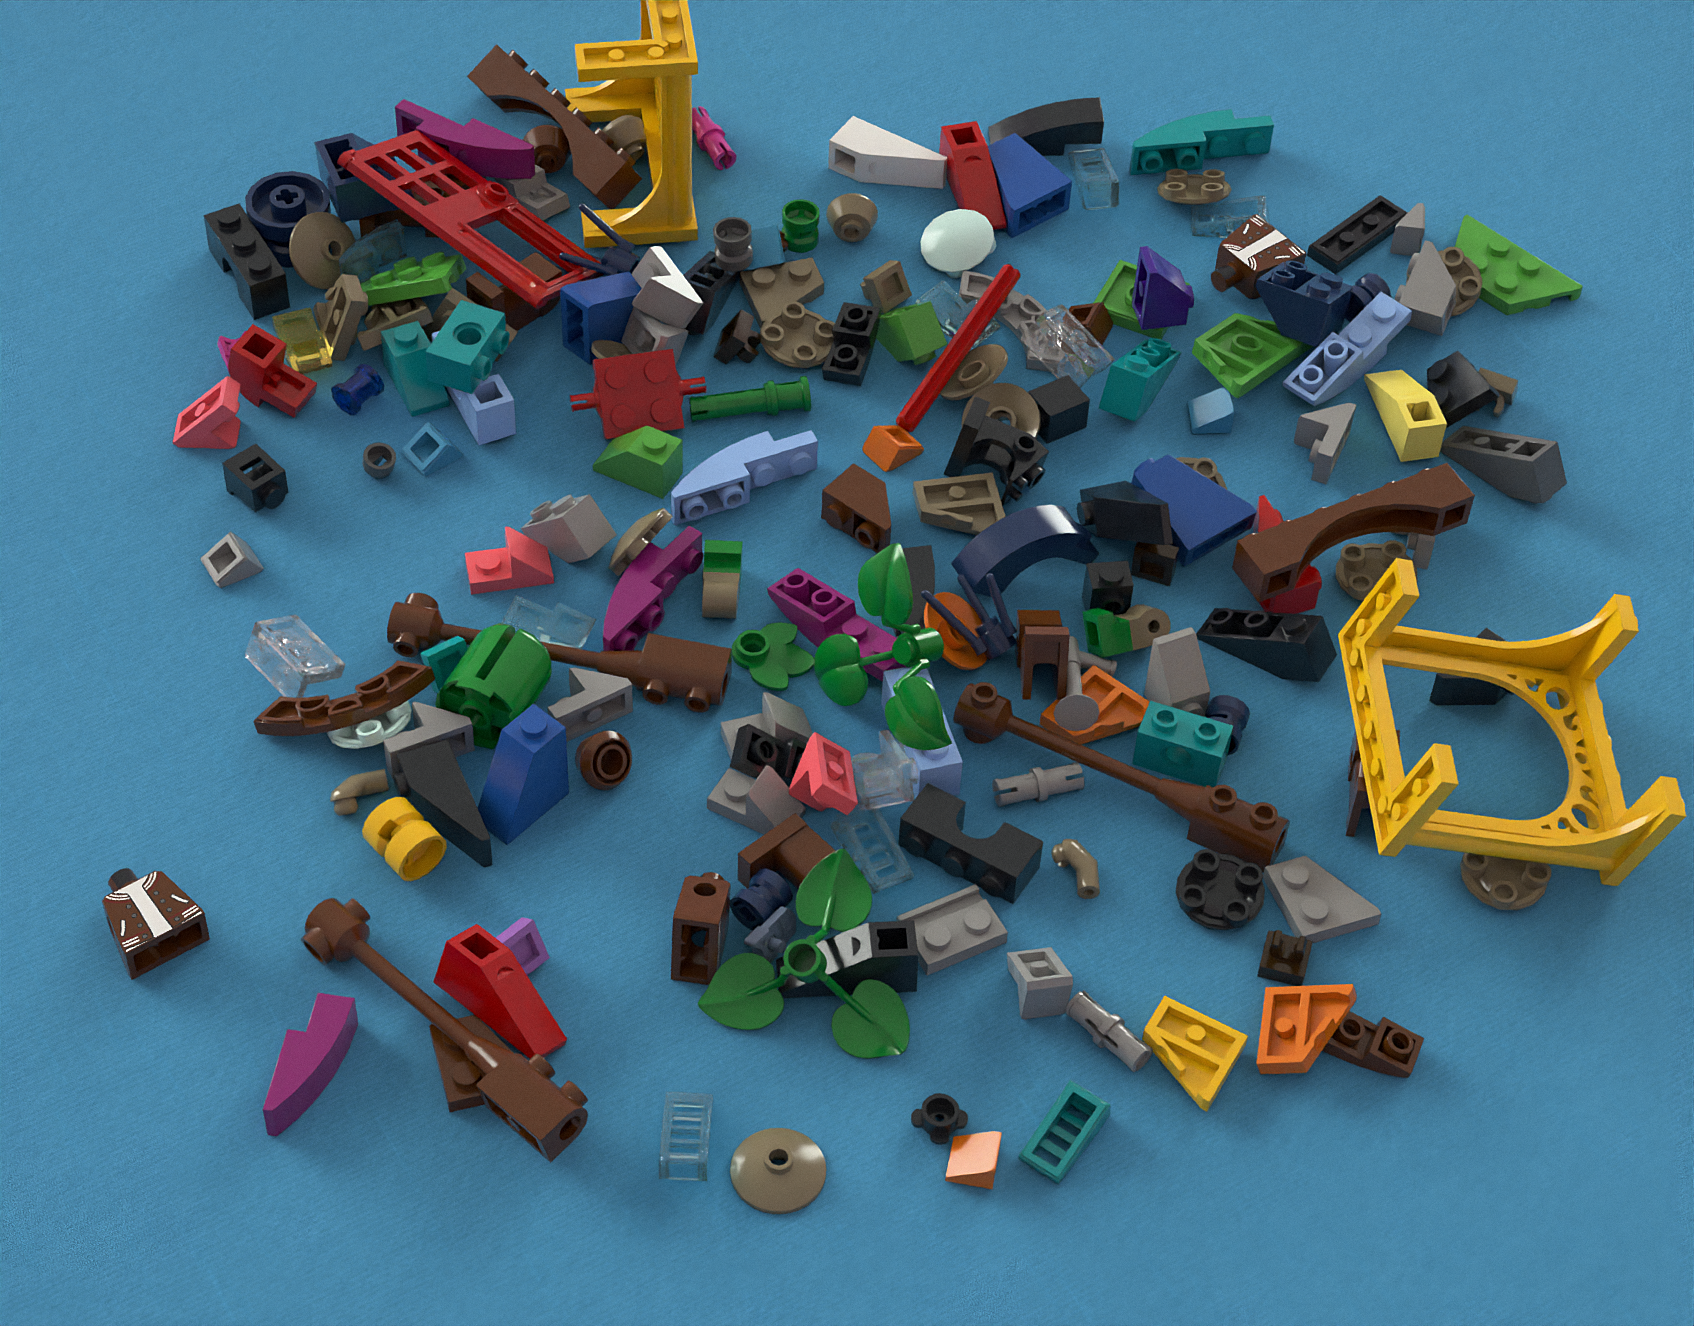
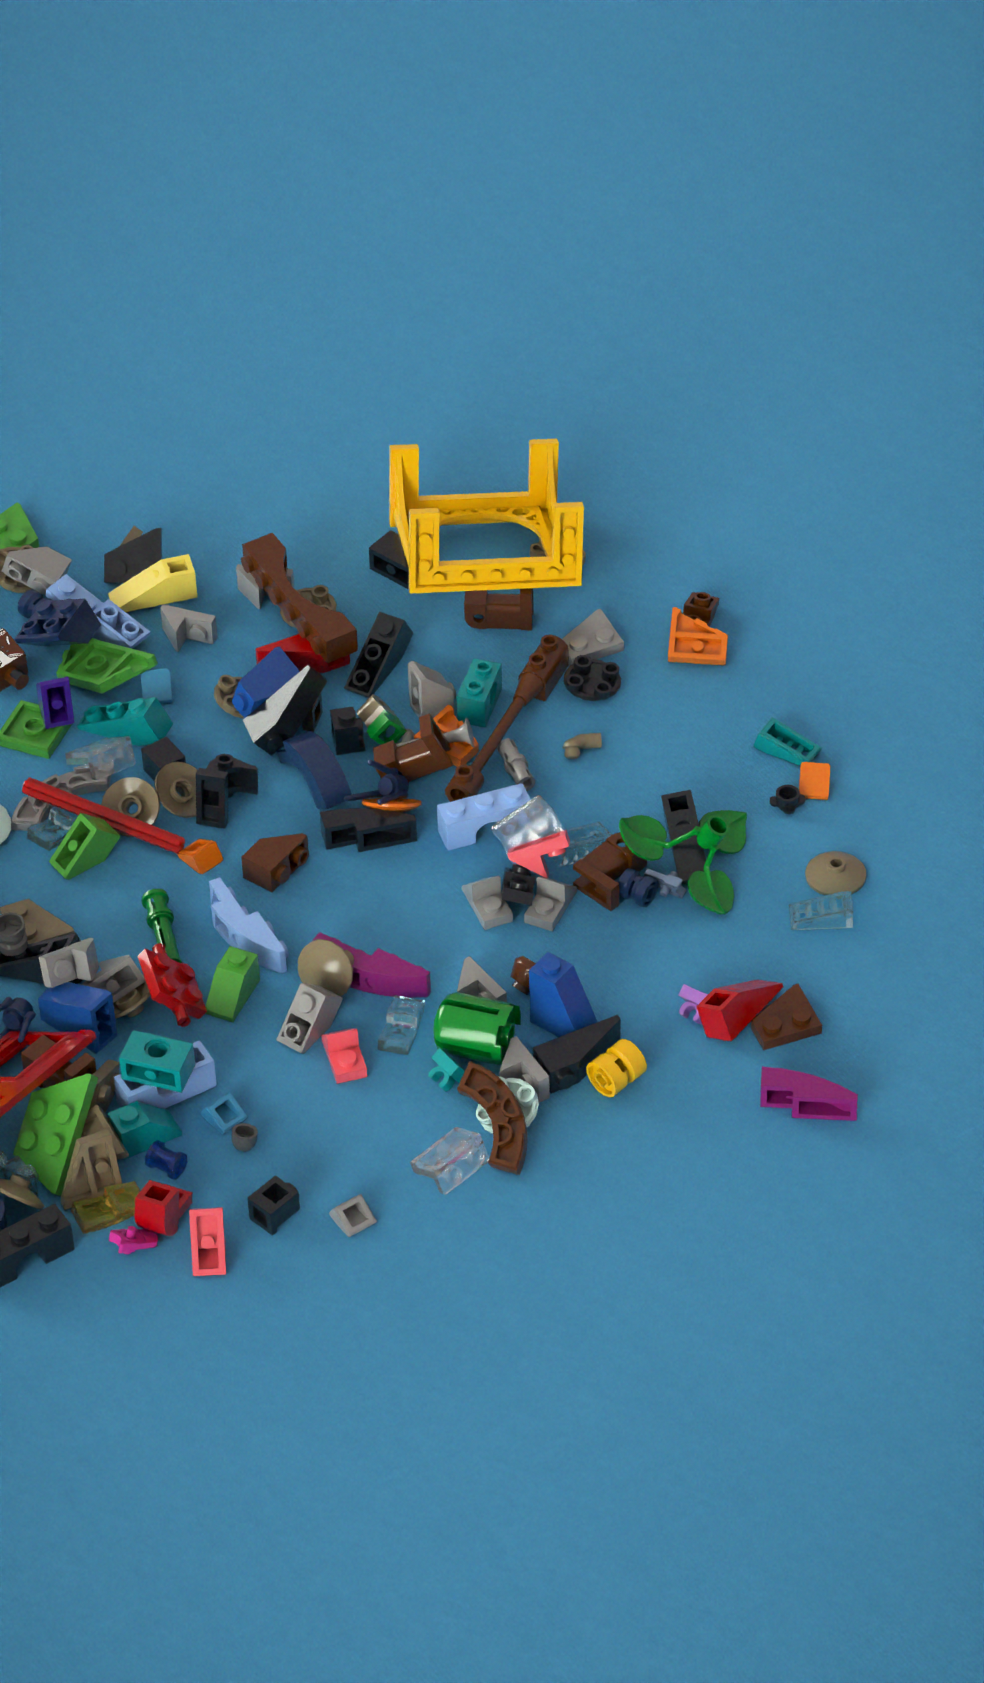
camera: 90 degrees left, 5 degrees down
reddish brown torso [102,868,210,980] -> none
reddish brown bar [301,898,588,1163] -> none
dark tan arm [330,769,389,816] -> none
reddish brown bar [387,593,732,713] -> none
reddish brown torso [671,872,731,985] -> none
leg [702,540,743,619] -> none
dark brown tile [713,309,761,364] -> none
green plate [732,622,814,691] -> none
dark tan dish [760,301,835,368] -> none
magenta slope [767,568,906,682] -> none
green plant [814,543,952,750] -> none
black slope [822,302,881,386] -> none
dark tan tile [860,260,912,313] -> none
light grey plate [896,884,1008,975] -> none
black arch [898,783,1043,904] -> none
dark tan wing [912,472,1006,535] -> none
light grey slope [1007,947,1073,1019] -> none
reddish brown slope [1059,302,1113,347] -> none
light grey pin [1065,990,1153,1072] -> none
yellow wing [1142,996,1248,1111] -> none
dark blue wheel [1205,695,1250,755] -> none
dark brown tile [1257,930,1313,986] -> none
dark grey slope [1440,426,1567,504] -> none

